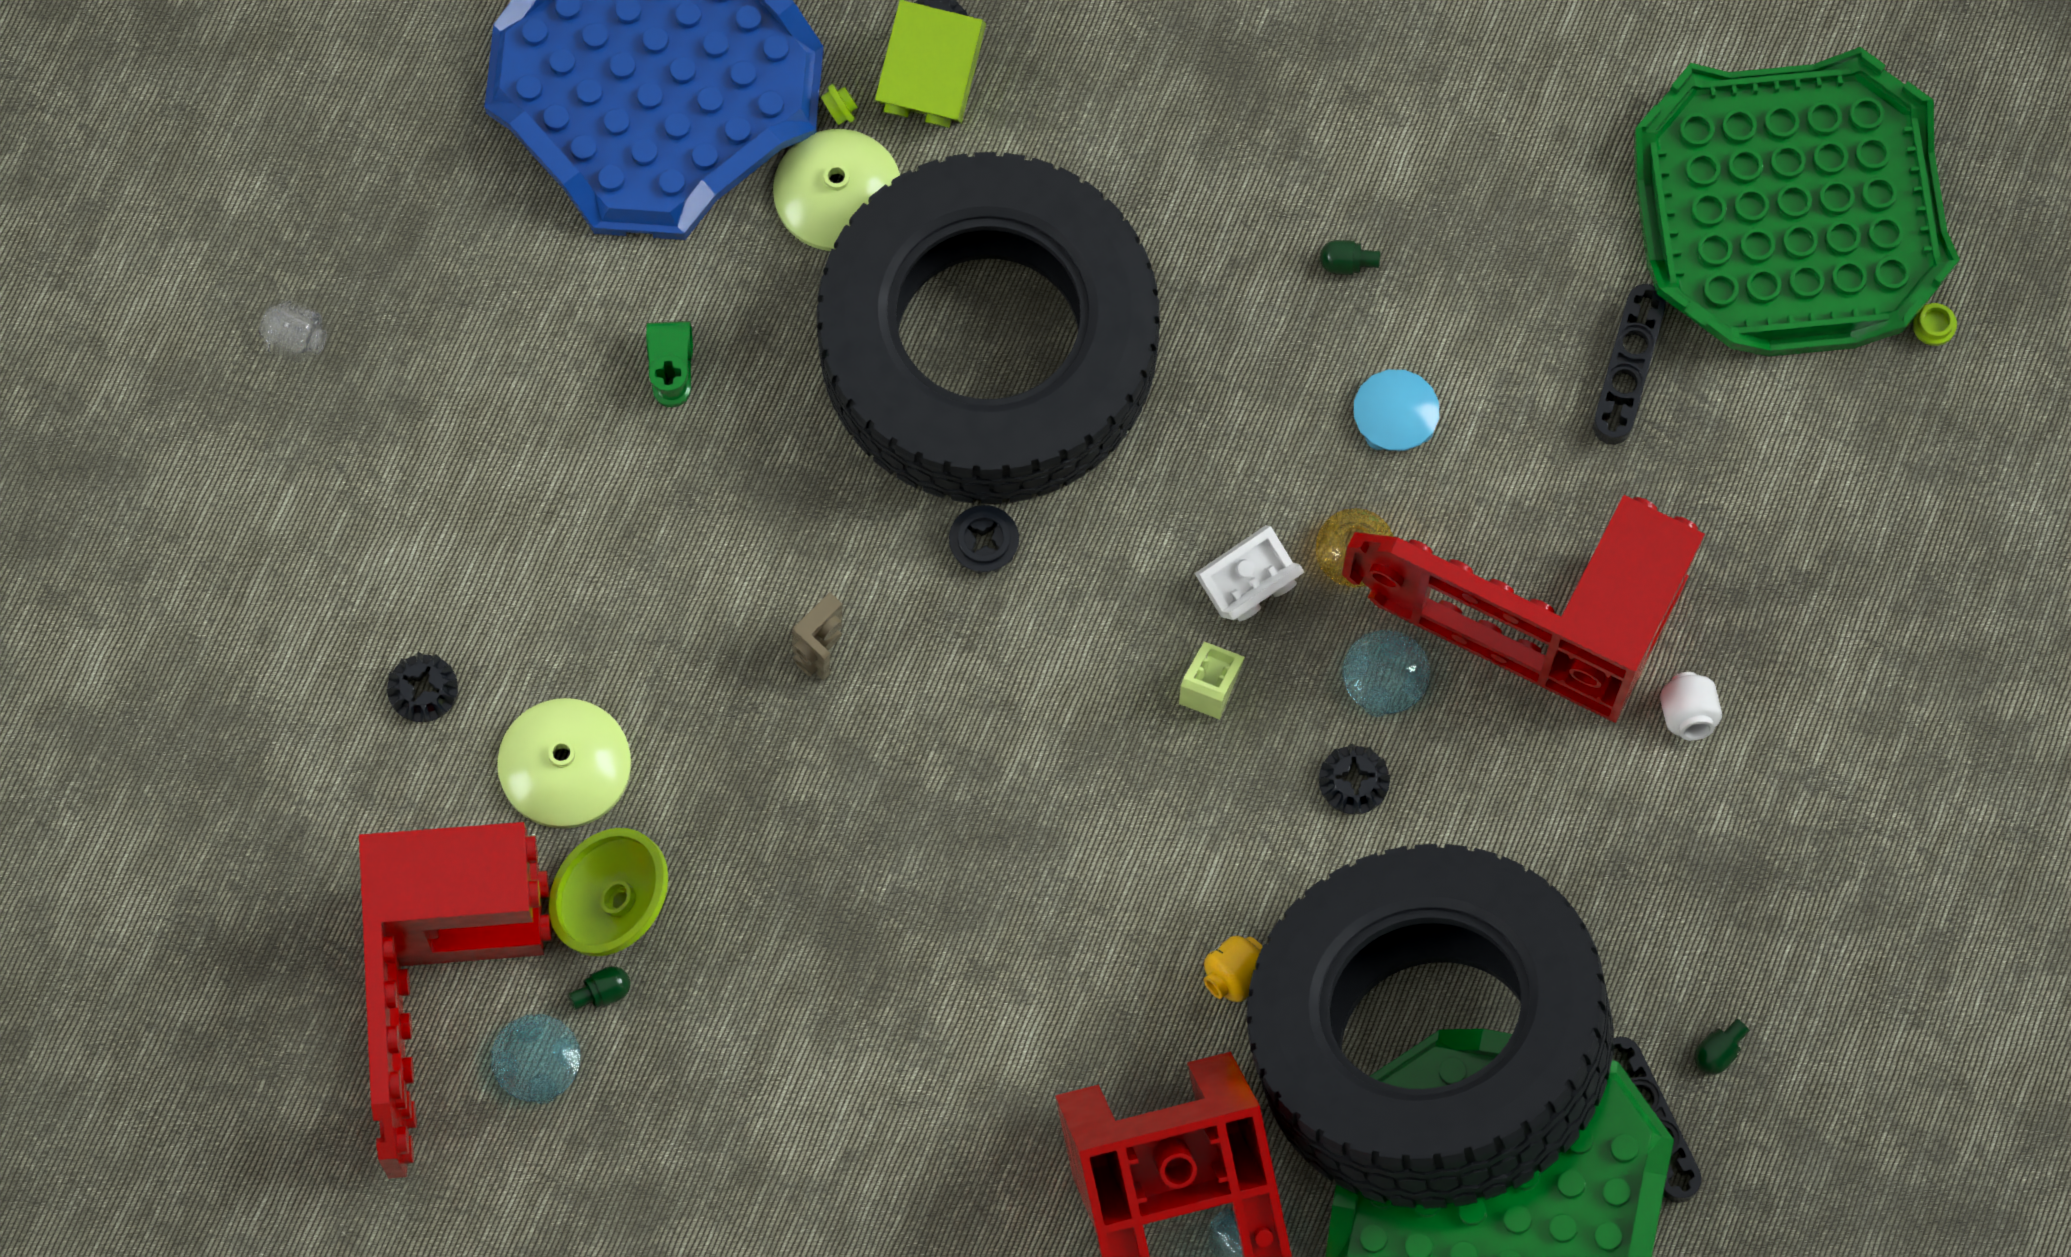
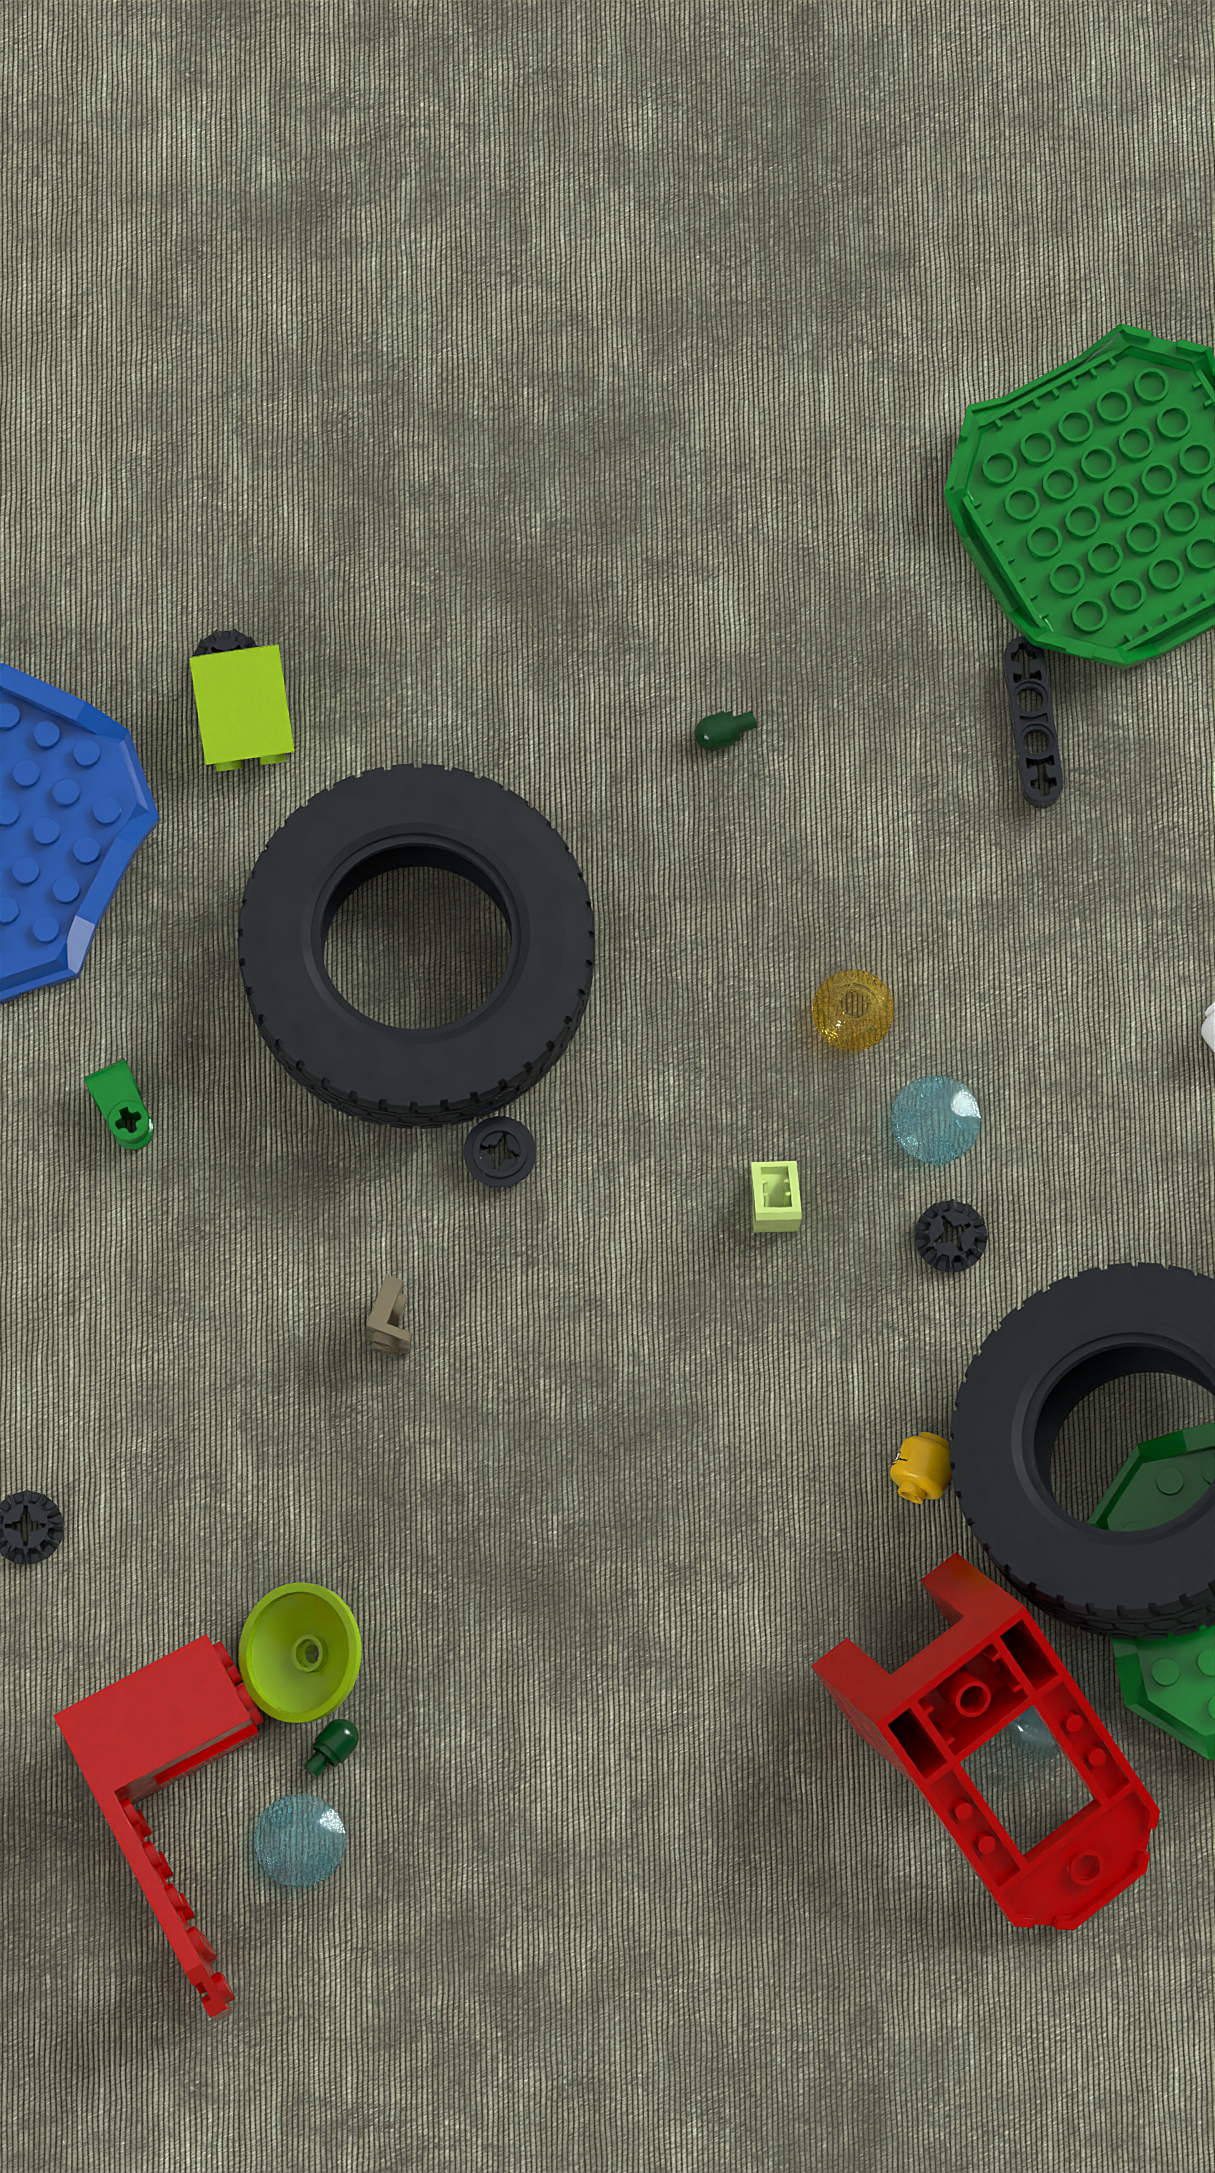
camera: 25 degrees left, 5 degrees up
yellowish green dish [498,698,631,828] -> none
yellowish green dish [773,129,900,251] -> none
lime plate [821,84,858,125] -> none
white bracket [1194,525,1304,621] -> none
red bracket [1342,495,1705,723] -> none
medium azure dish [1354,369,1439,451] -> none

